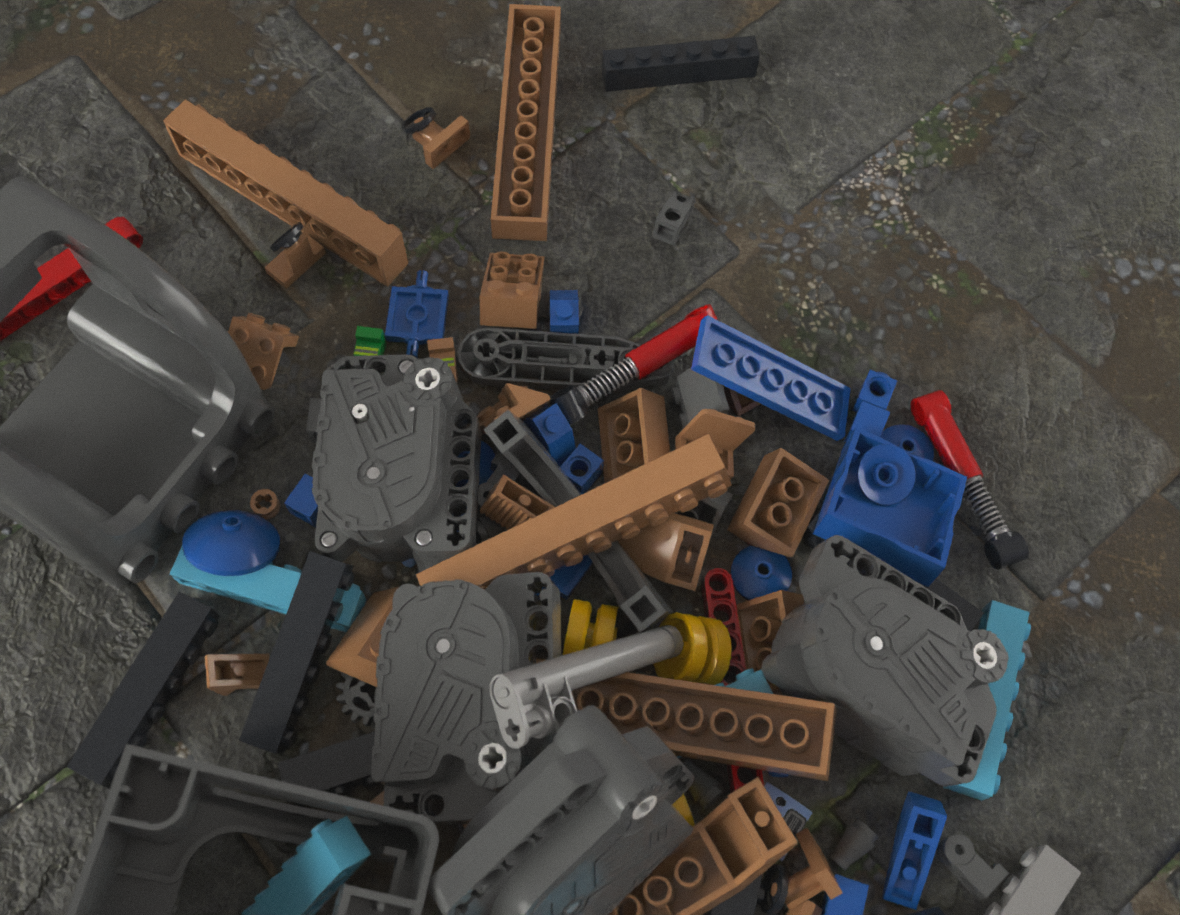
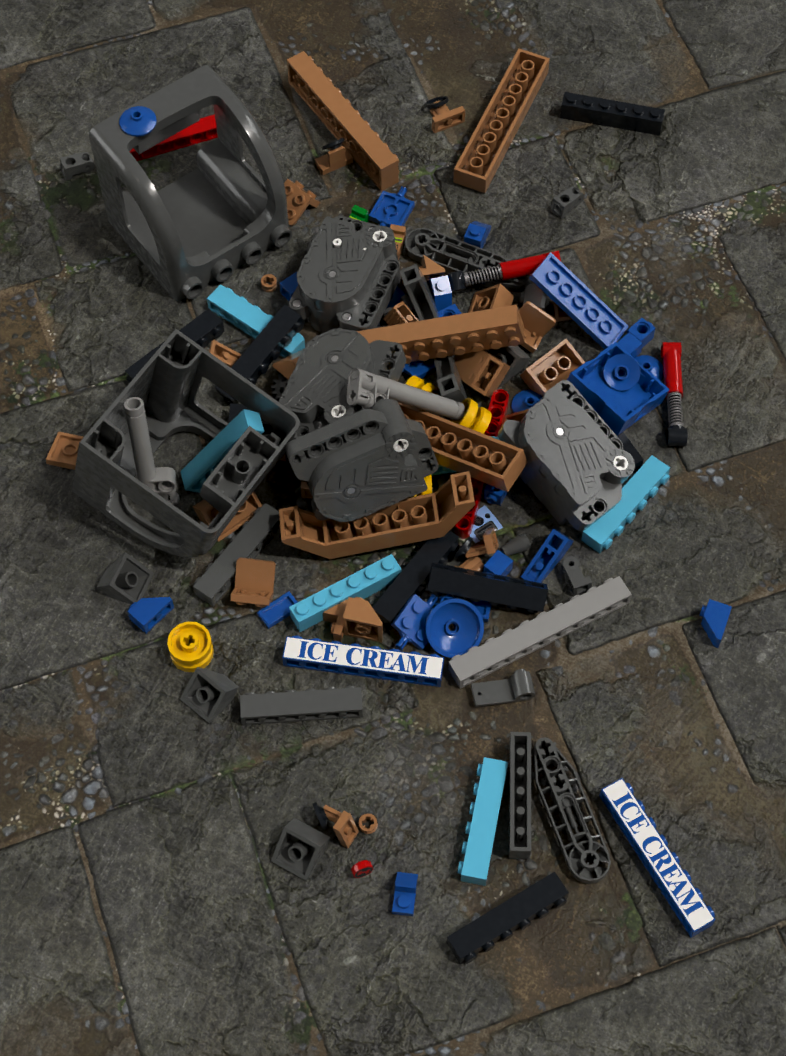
camera: 25 degrees right, 5 degrees down
blue dish [182,510,280,576] -> none
medium nougat slope [480,252,545,329] -> none

